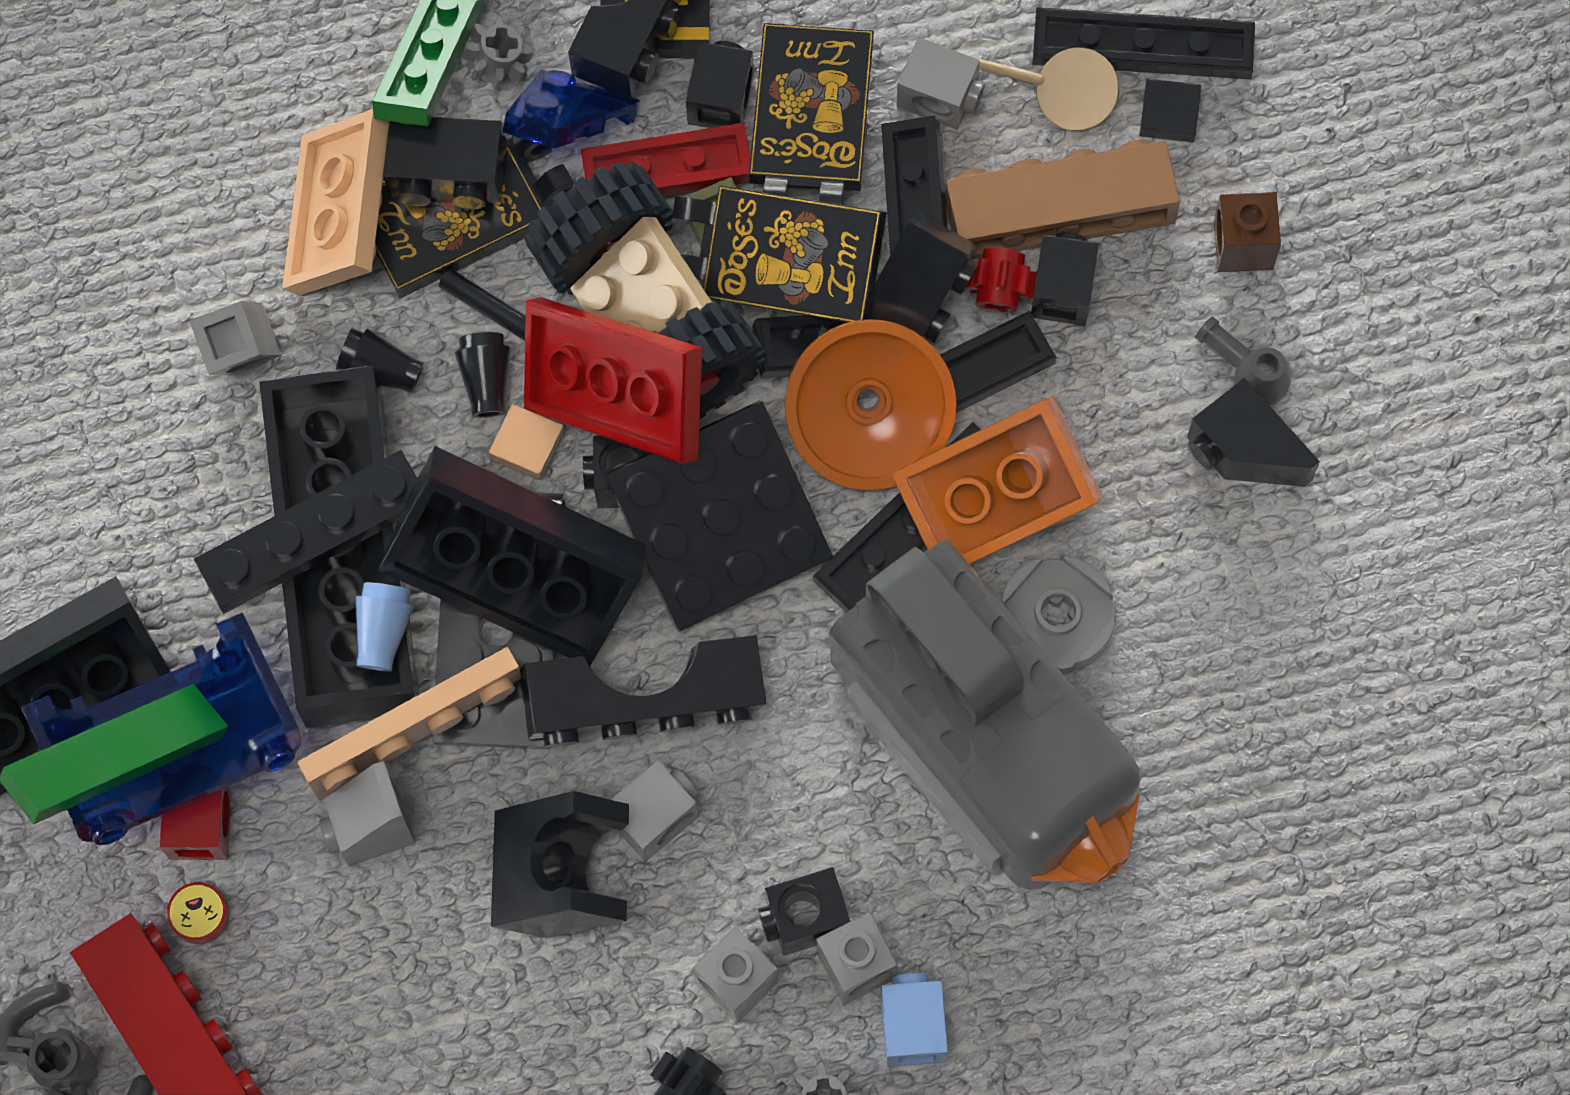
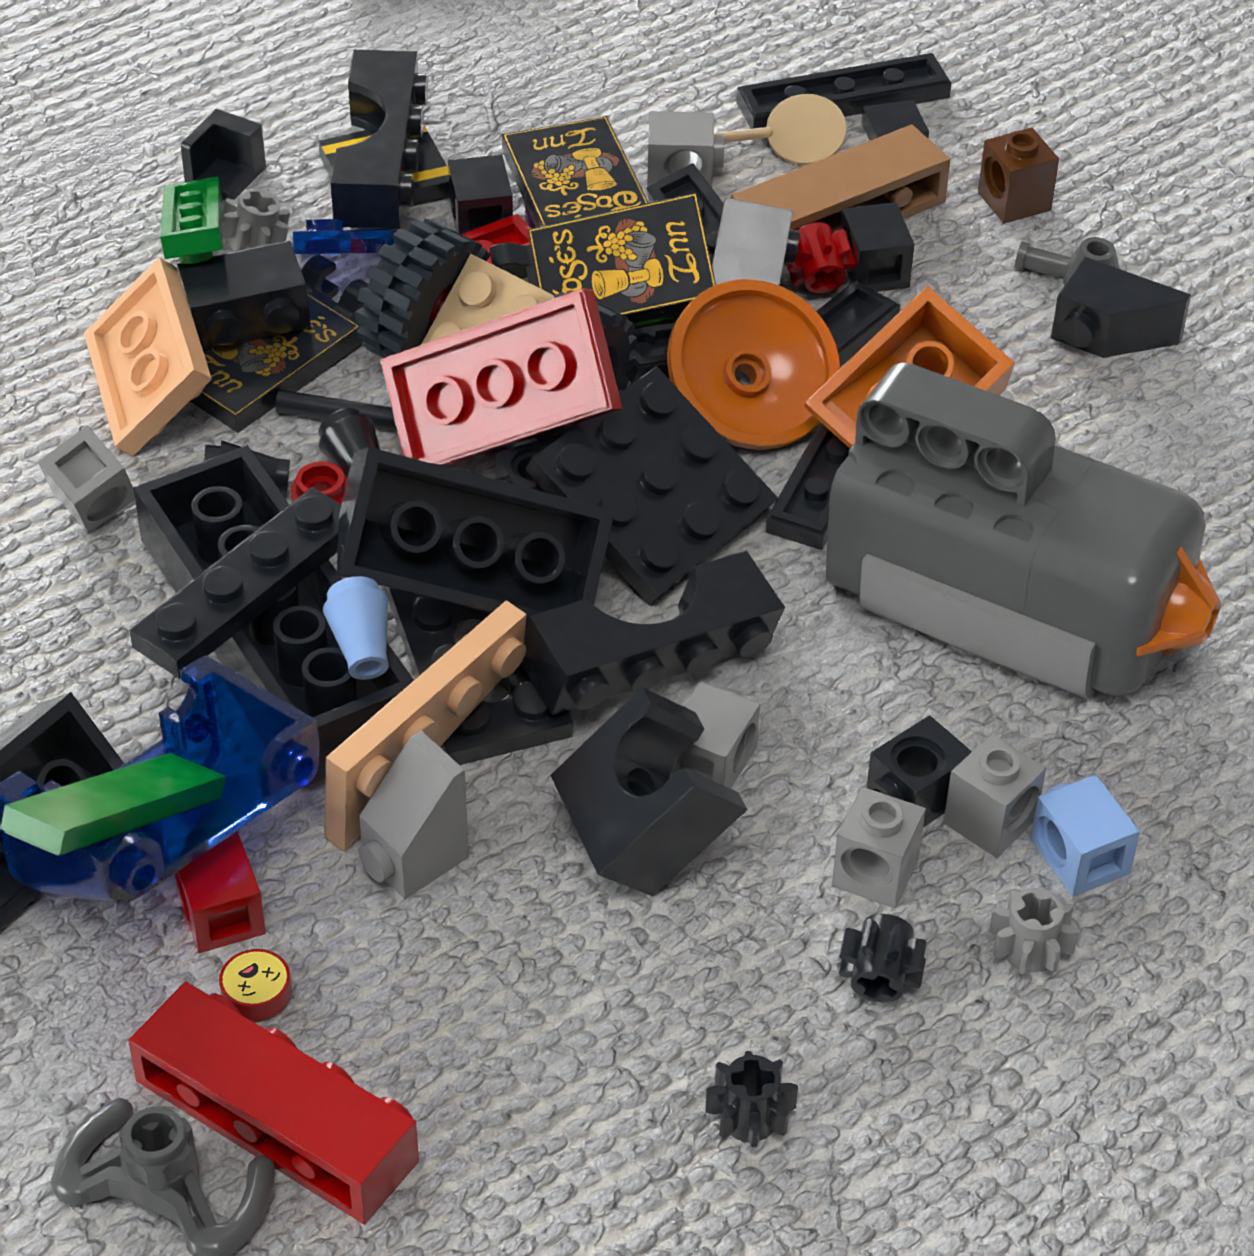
camera: 25 degrees left, 25 degrees down
none -> red plate [290,461,348,505]

